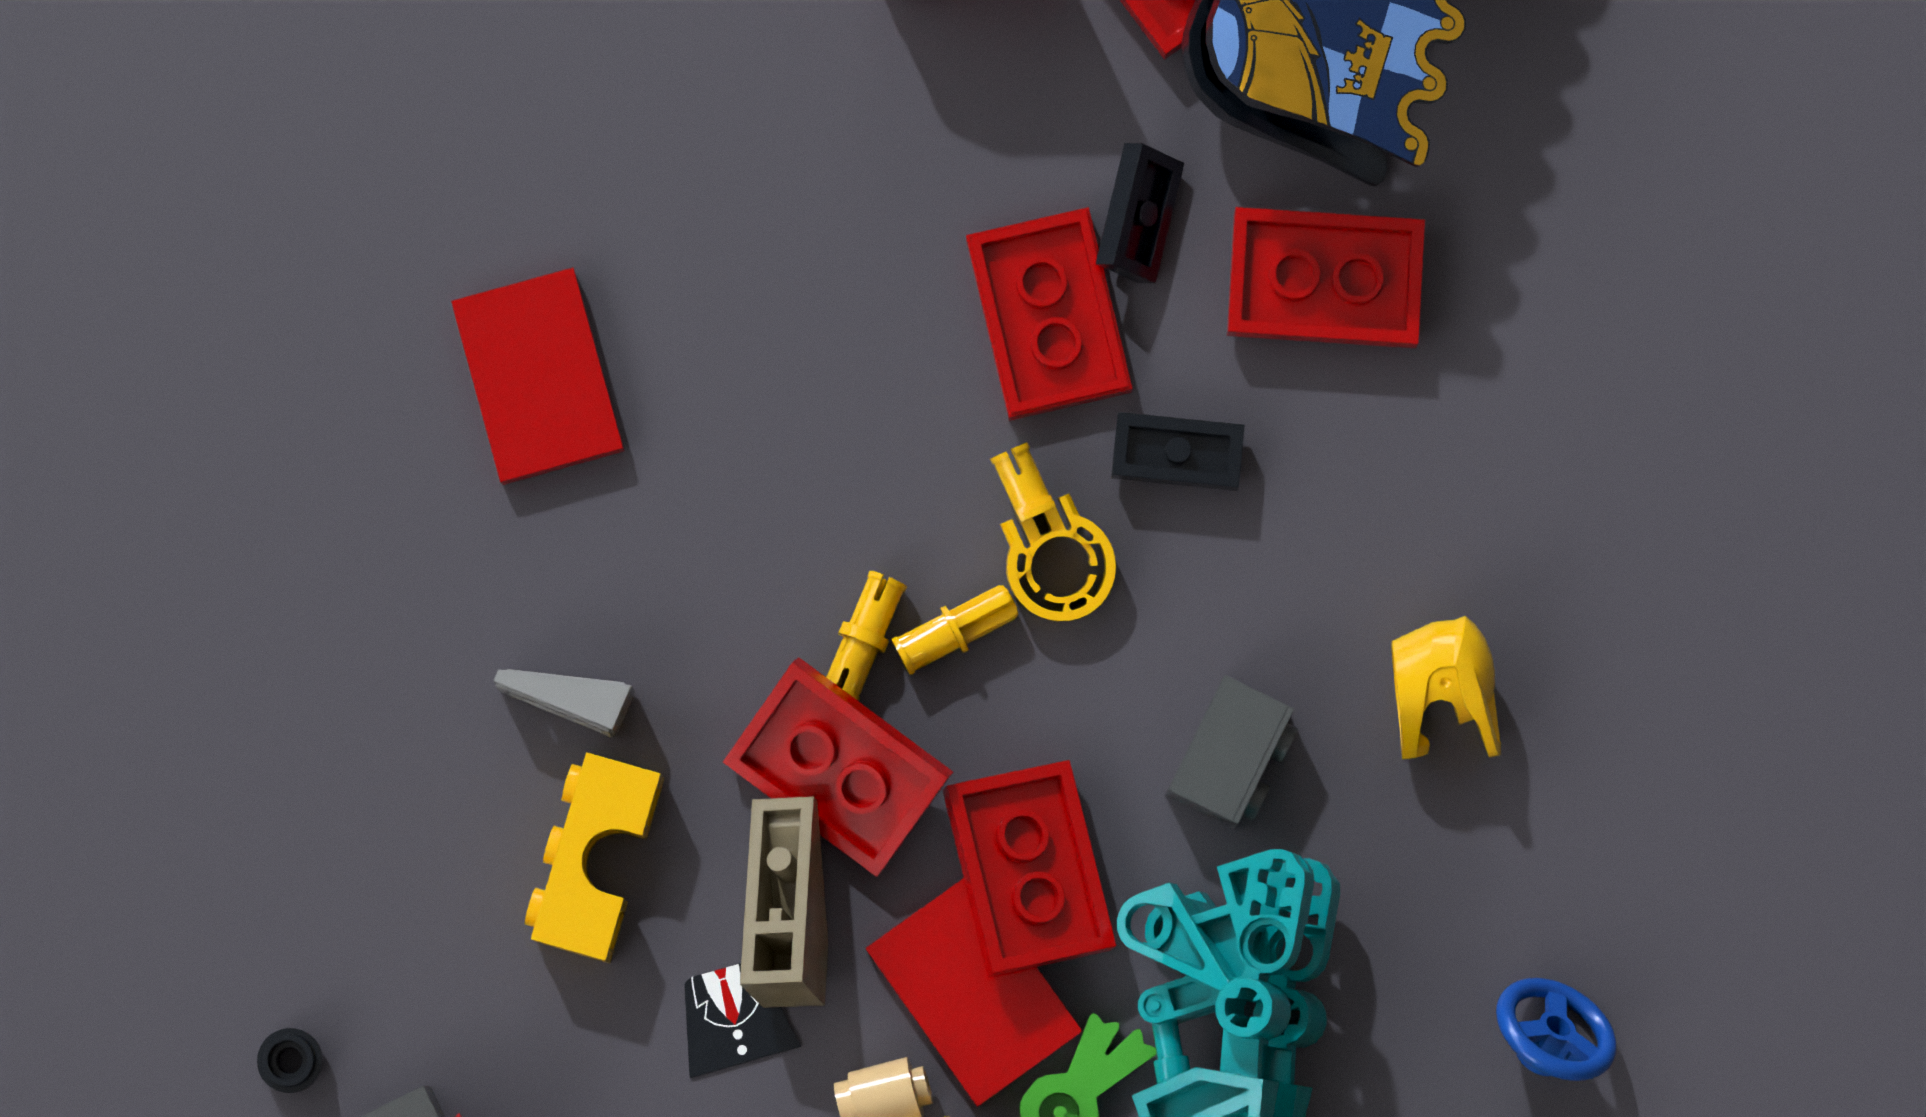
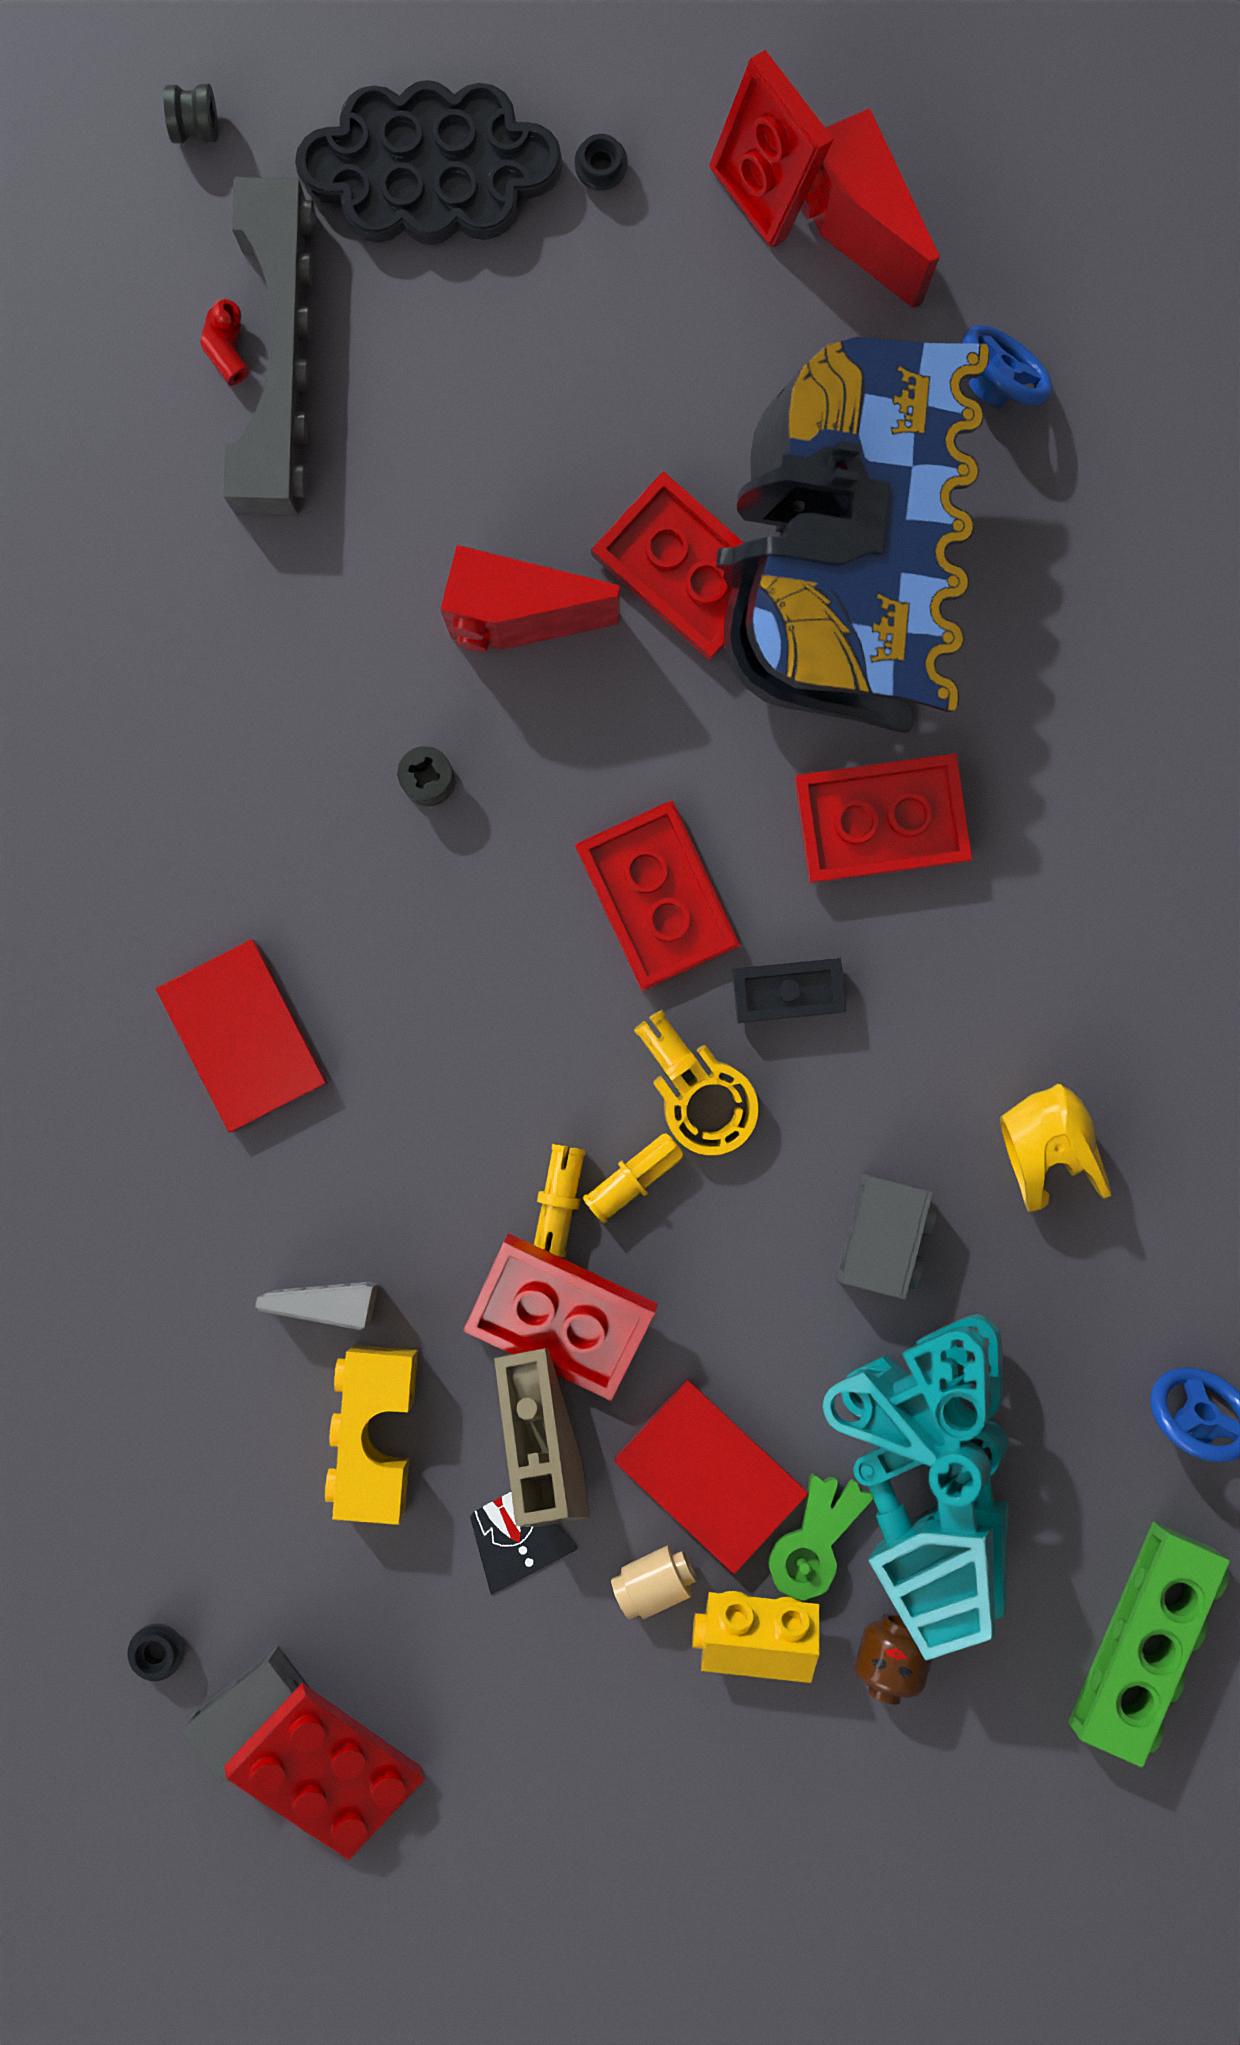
camera: 10 degrees left, 5 degrees up
red plate [942,760,1117,977] -> none
black plate [1095,143,1184,284] -> none
none -> pearl dark grey wheel [397,746,455,807]

